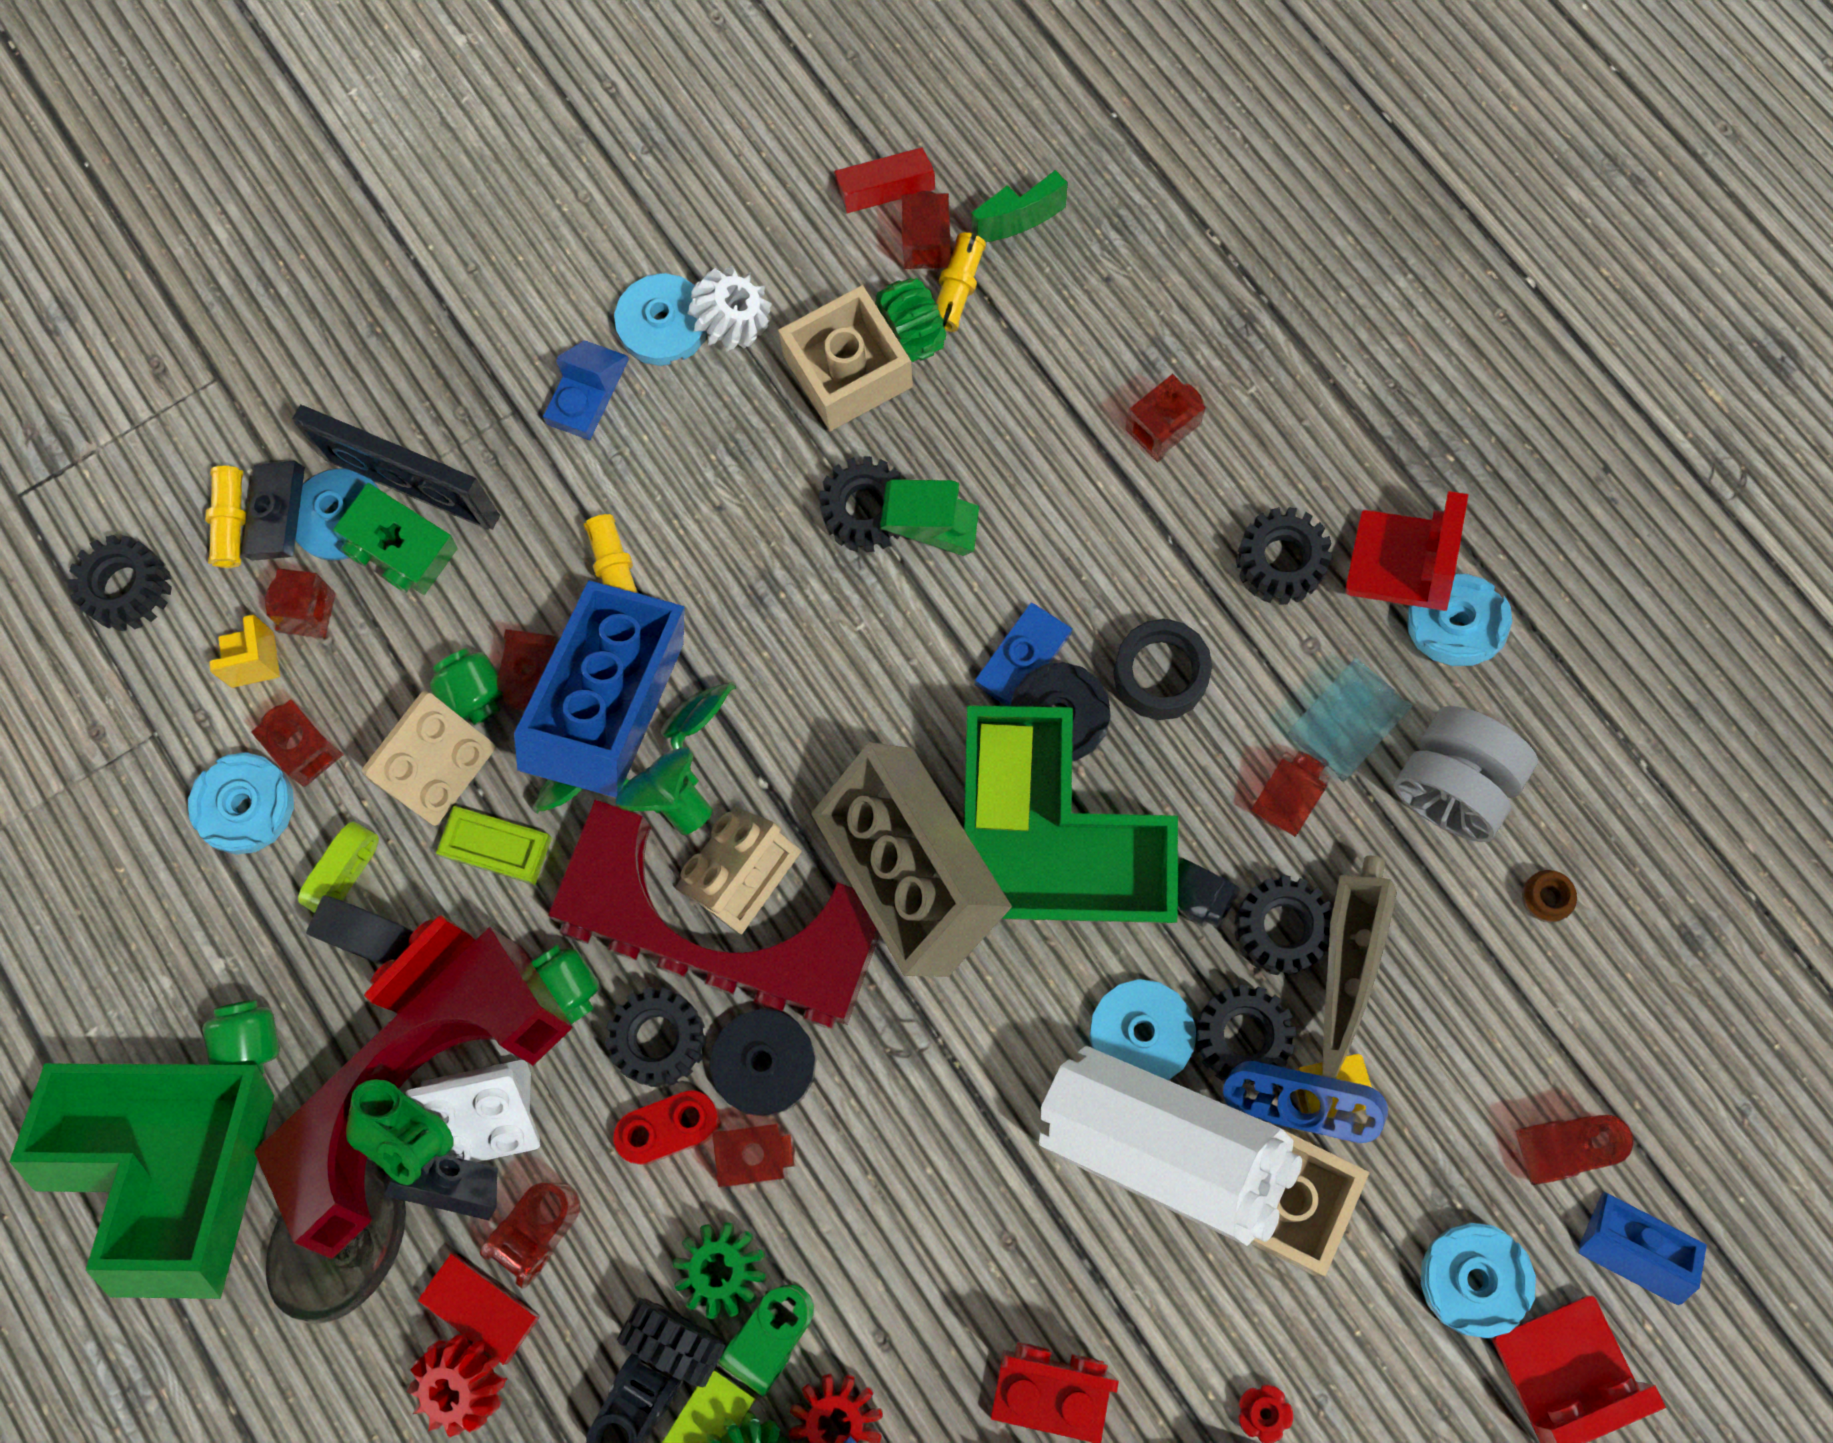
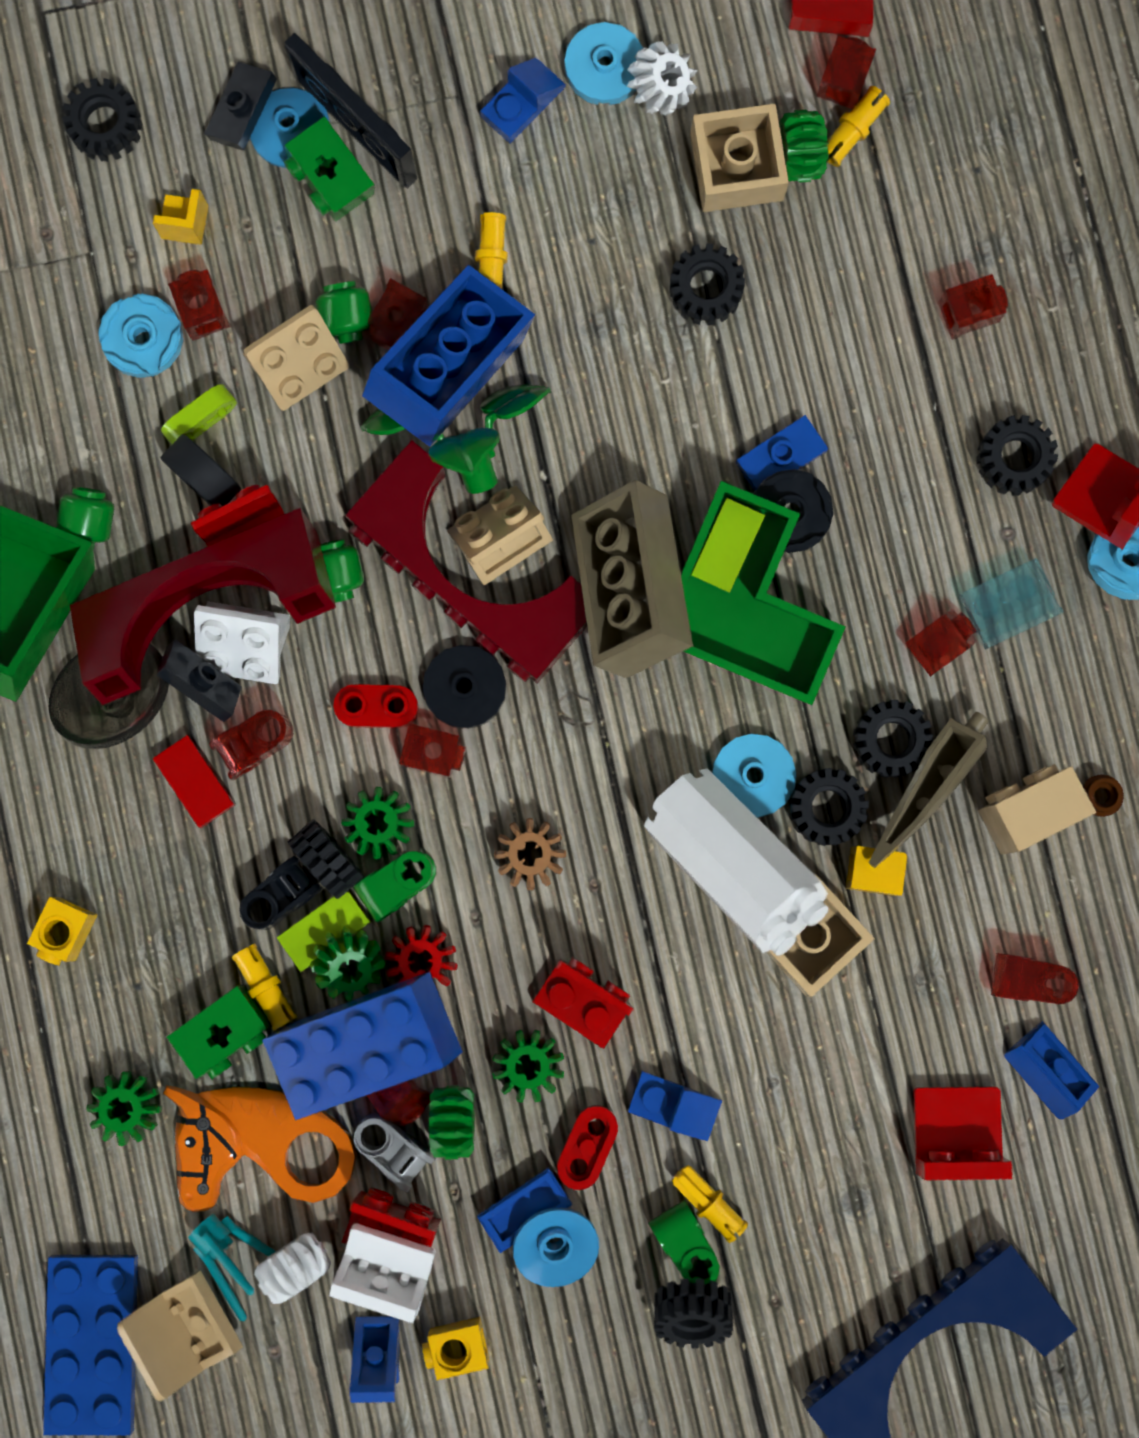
camera: 15 degrees right, 10 degrees up
yellow pin [205,466,246,568] -> none
clear red brick [265,568,336,639] -> none
green piece [346,1079,454,1185] -> none
red gear [406,1333,508,1438] -> none
lime tile [436,806,552,885] -> none
black tyre [605,987,706,1087] -> none
green slope [880,480,979,556] -> none
green slope [971,170,1068,242] -> none
black tyre [1113,619,1213,720] -> none
black piece [1178,857,1240,928] -> none
blue beam [1223,1061,1388,1143] -> none
red plate [1238,1384,1294,1443] -> none
light grey wheel [1394,706,1538,842] -> none
medium azure plate [1420,1223,1536,1338] -> none
none -> medium nougat gear [494,818,566,891]
none -> tan brick [978,764,1096,855]

